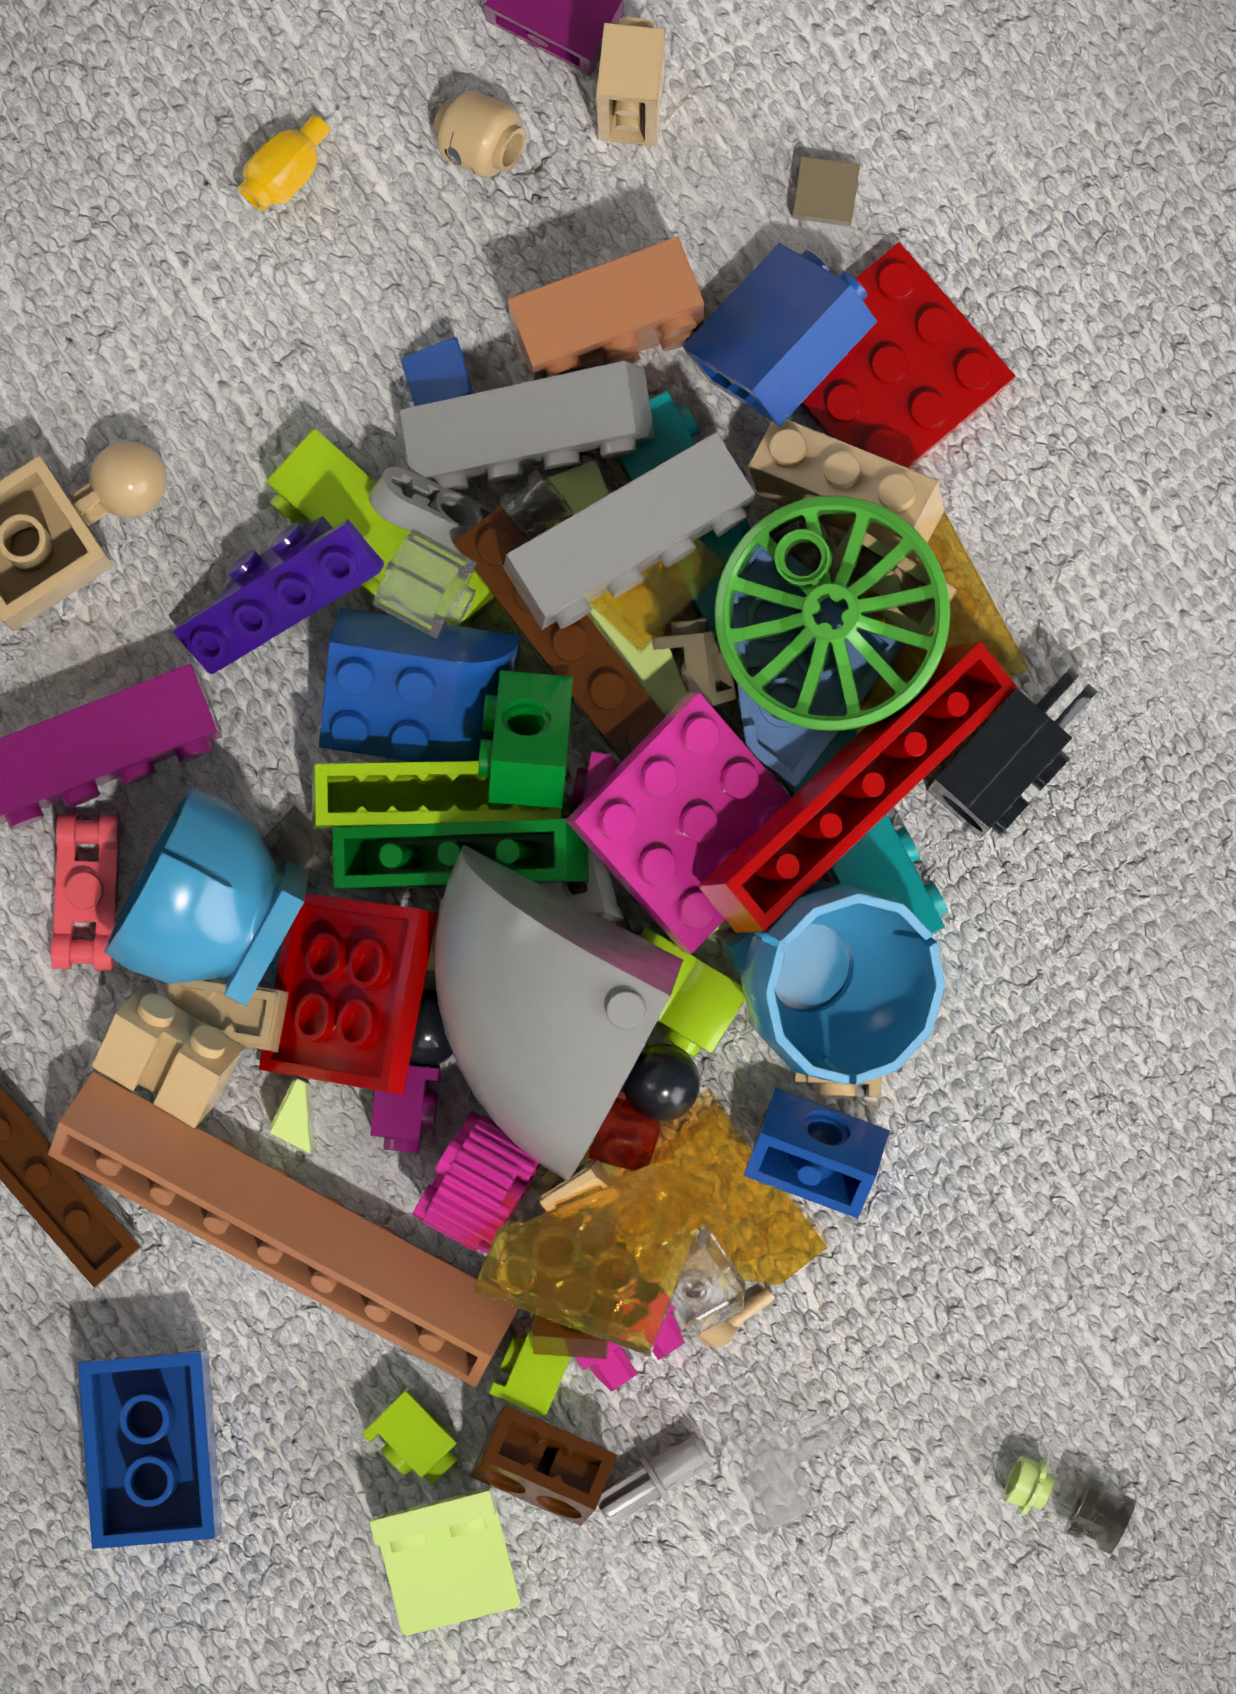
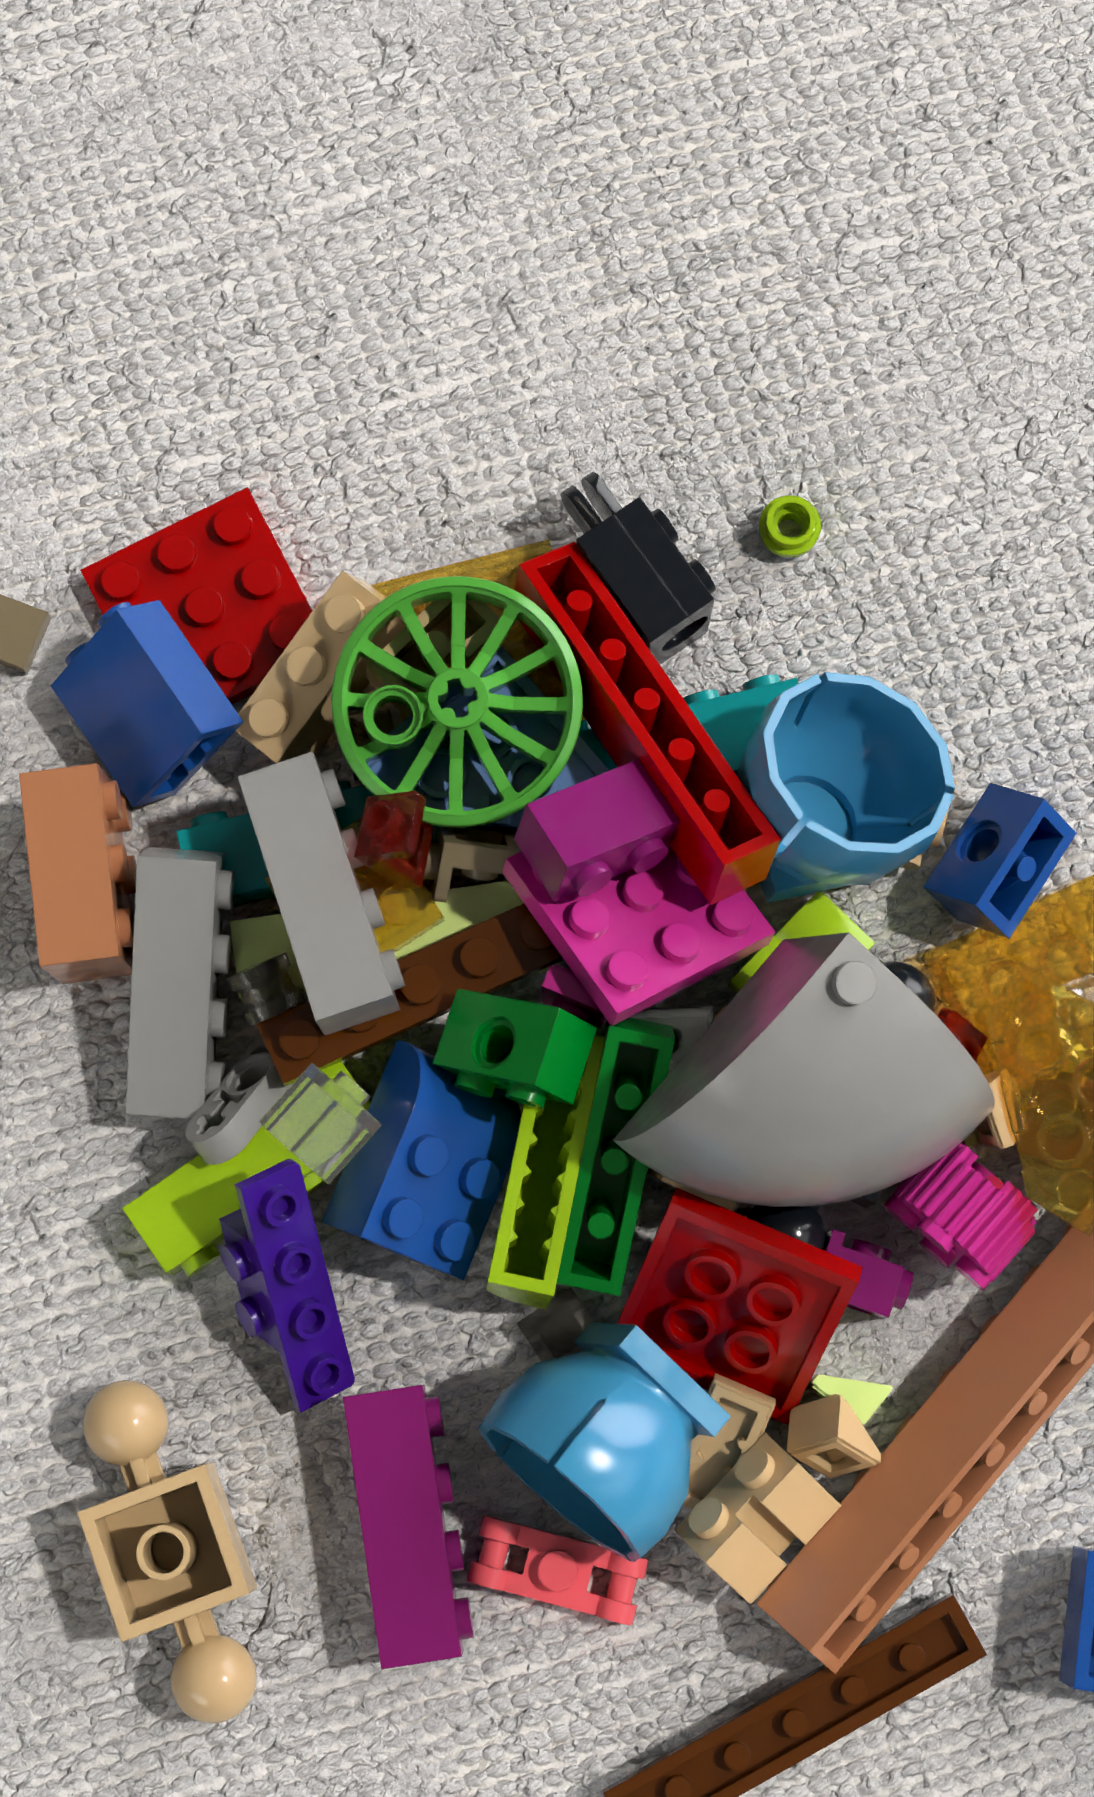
camera: 80 degrees left, 5 degrees down
blue slope [401,337,473,406] -> none
none -> clear red bracket [354,791,434,889]
none -> magenta brick [514,759,680,902]
none -> lime plate [758,495,821,558]
none -> tan slope [787,1394,881,1478]

